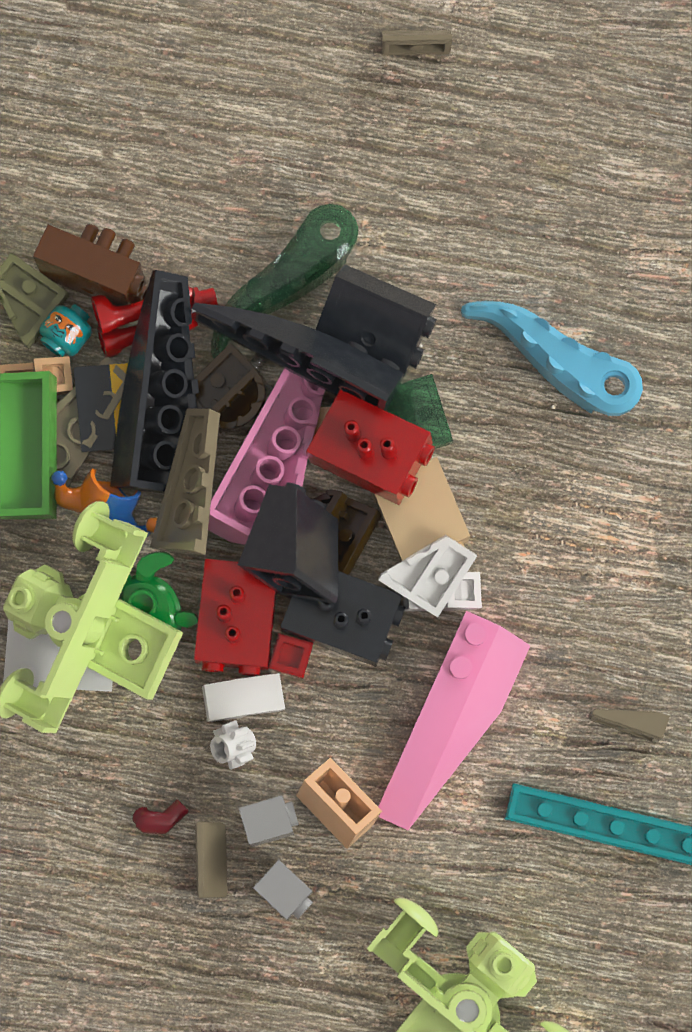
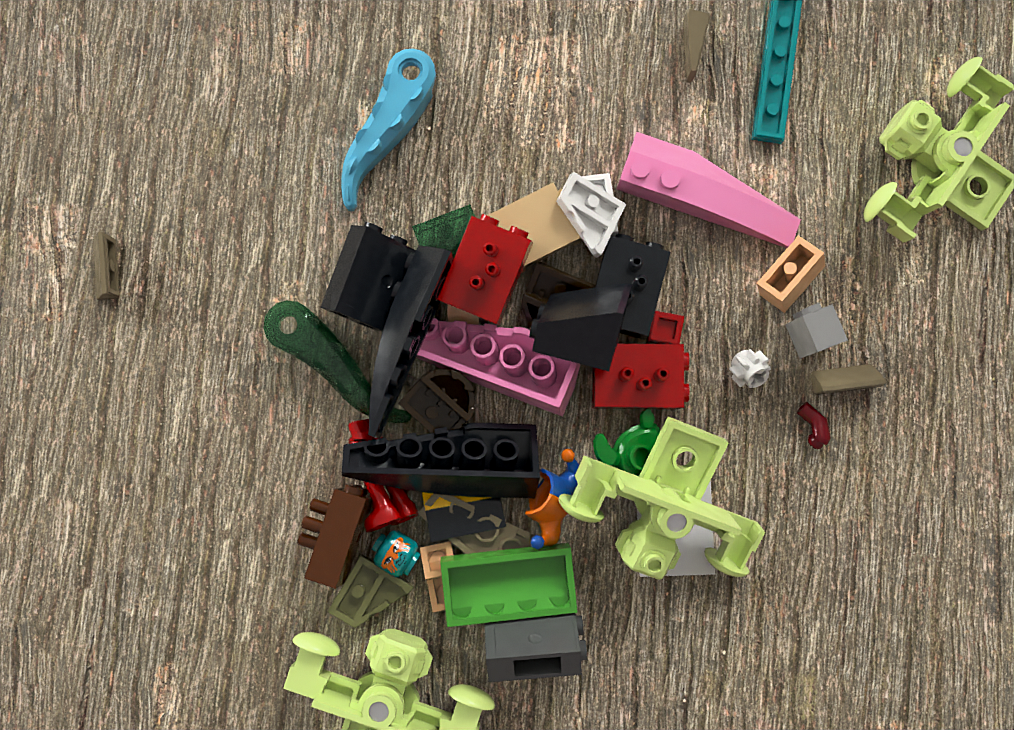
camera: 90 degrees left, 5 degrees up
dark tan wing [150,409,220,555] -> none
white slope [202,673,285,722] -> none
light grey brick [253,860,313,920] -> none

